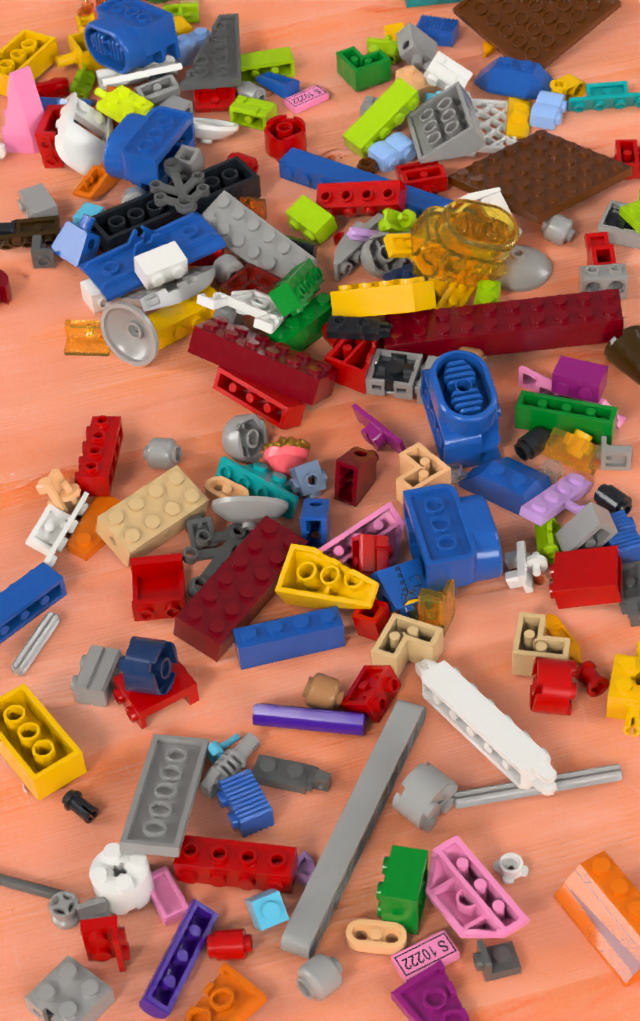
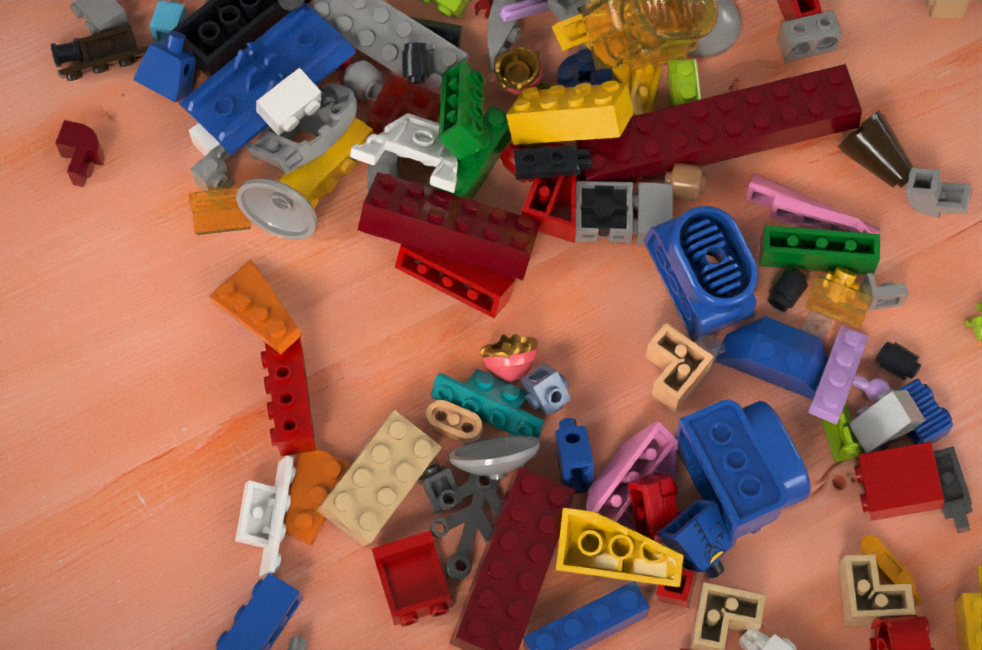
camera: 15 degrees left, 20 degrees up
dark grey bracket [31,235,56,269] -> none
light nougat hips [36,468,81,515] -> none
light grey head [143,438,182,470] -> none
light grey cylinder [222,414,268,463] -> none
dark red torso [334,447,379,507] -> none
magenta piece [352,403,406,453] -> none
light grey cylinder [360,232,406,278] -> none
clear yellow panel [418,579,455,637] -> none
white hips [505,540,548,593] -> none
magenta brick [551,355,608,403] -> none
red bush [575,660,609,697] -> none
none -> light grey brick [190,151,235,202]
none -> orange wing [209,259,302,354]
none -> black brick [402,42,430,84]
none -> pearl gold hair [494,46,544,94]

